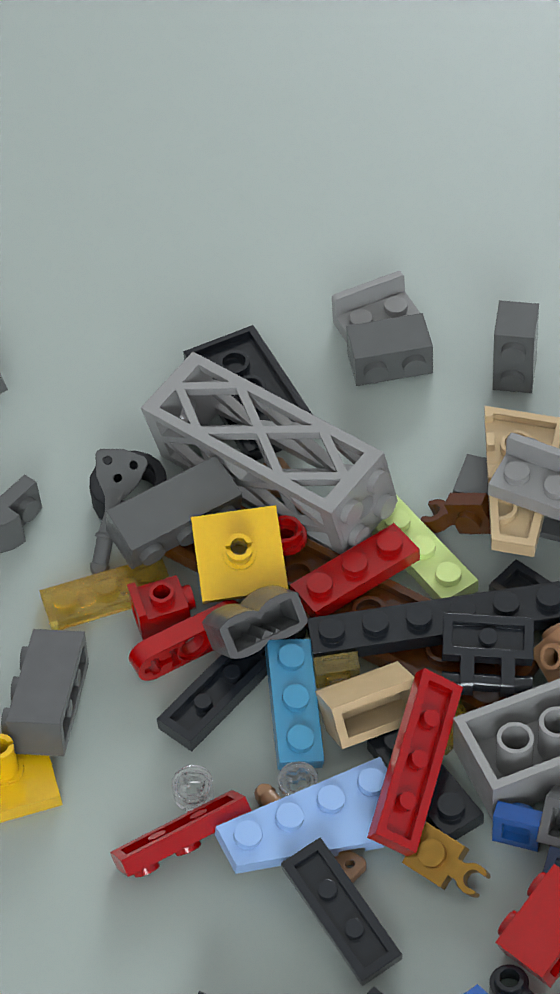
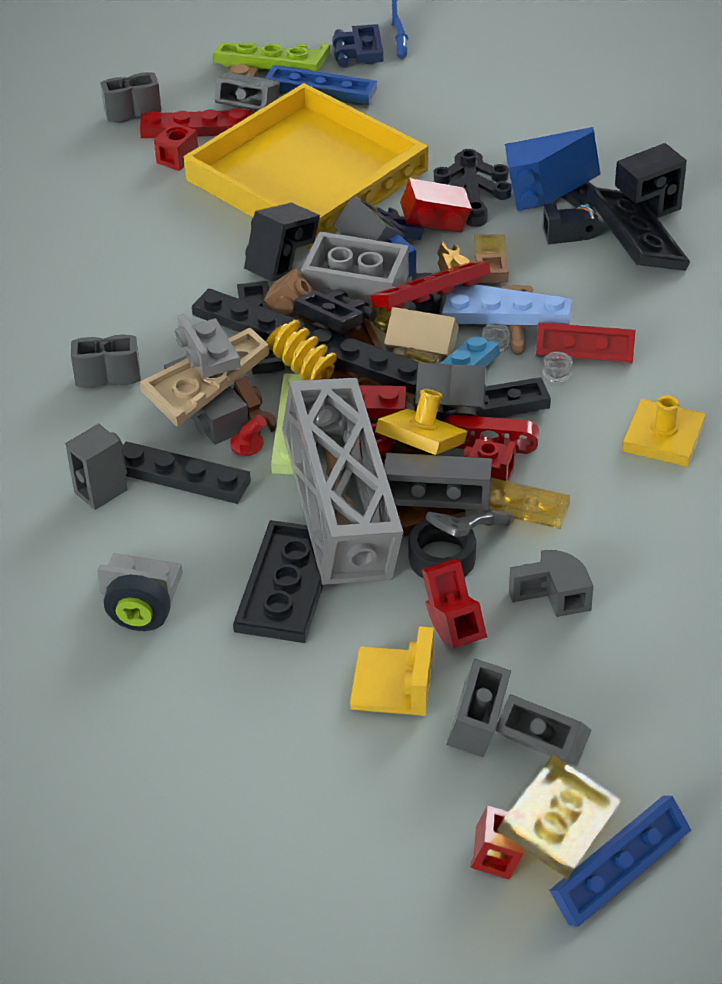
camera: 145 degrees left, 5 degrees down
dark grey brick [1,629,89,756] -> none
black plate [281,837,402,986] -> none
dark grey brick [346,313,433,386] -> none
none -> black wheel [103,574,171,631]
none -> black plate [122,441,251,504]
none -> red plate [230,415,267,456]
none -> yellow piece [266,320,337,381]
none -> yellow bracket [350,626,434,716]
none -> red brick [422,559,487,649]
none -> clear yellow plate [474,234,506,261]
none -> medium nougat plate [476,253,509,283]

